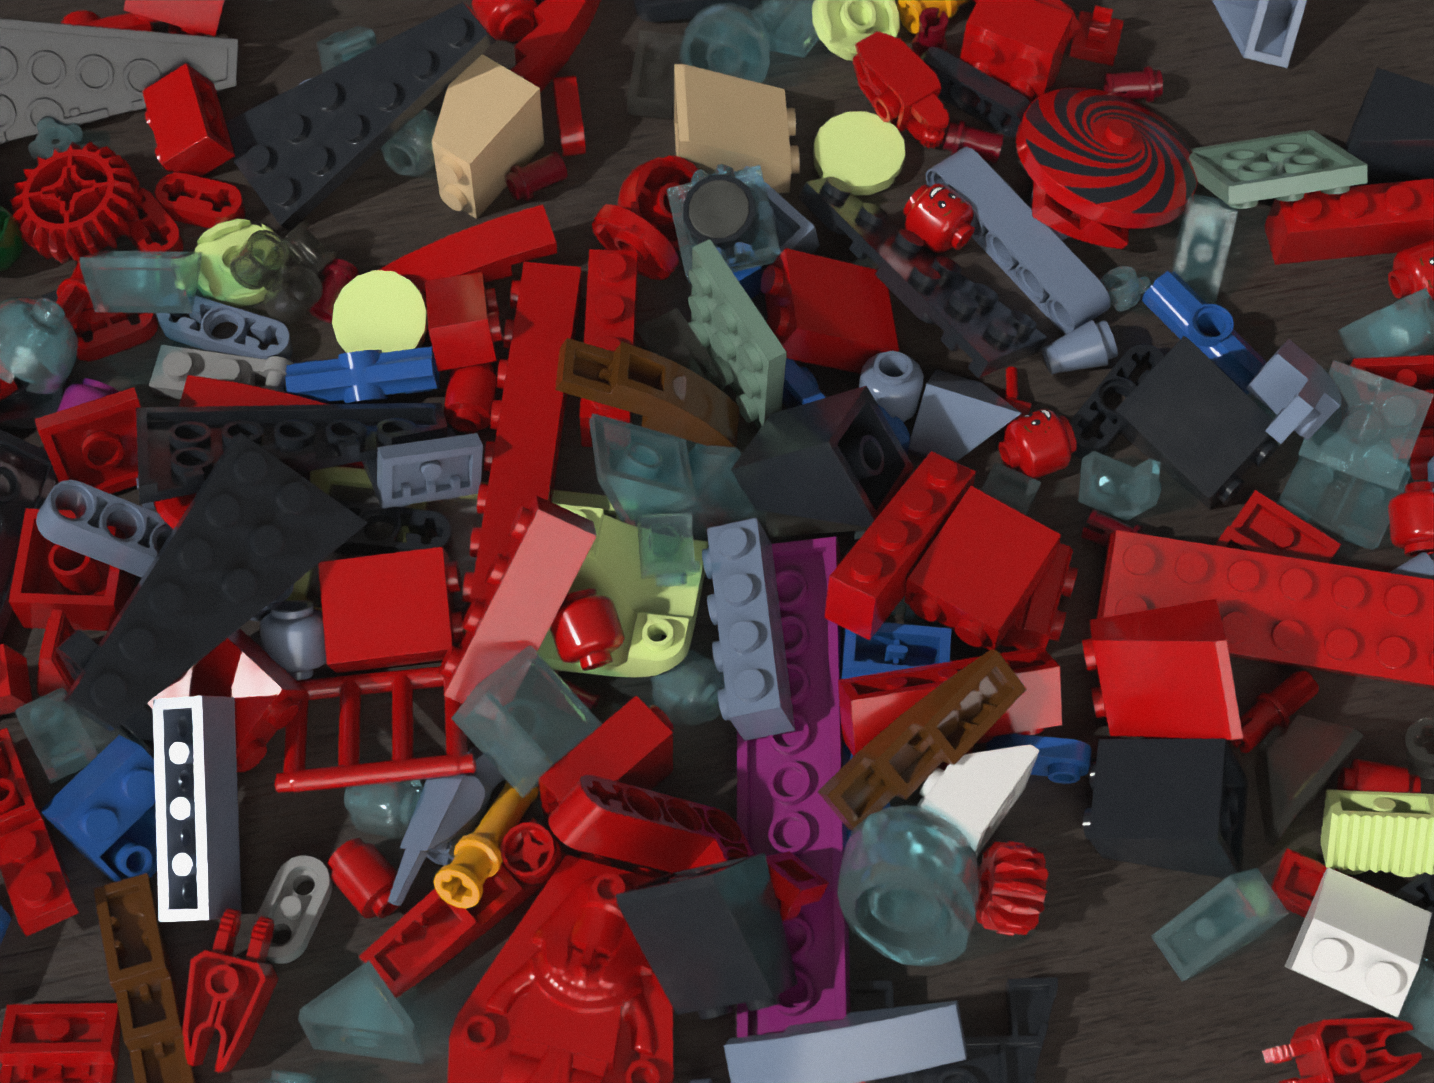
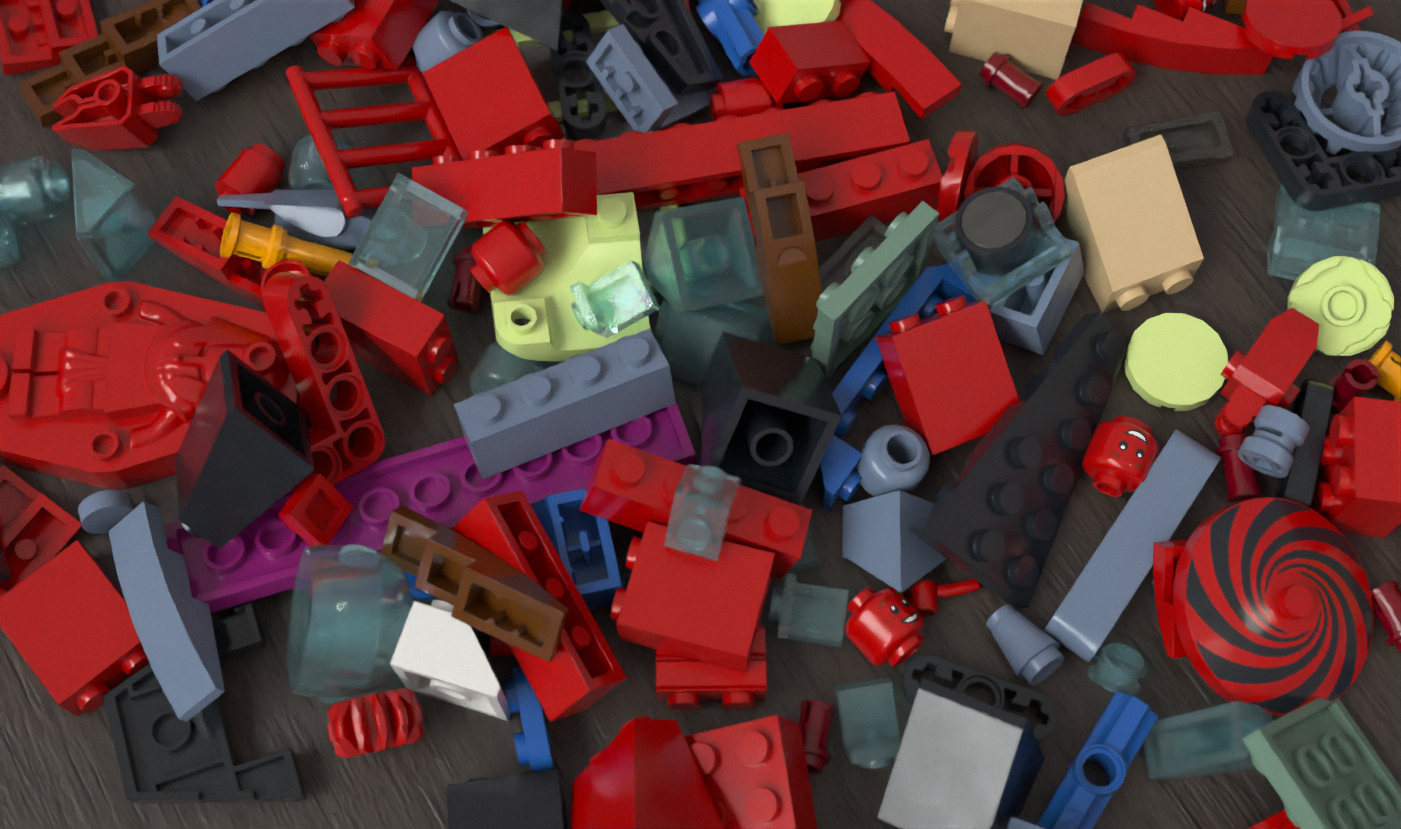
camera: 75 degrees right, 5 degrees up
light grey plate [251,855,332,964] -> none
clear light blue cylinder [679,2,772,83] -> none
none -> clear light blue bracket [664,464,740,561]
none -> sand blue wheel [1237,405,1310,478]

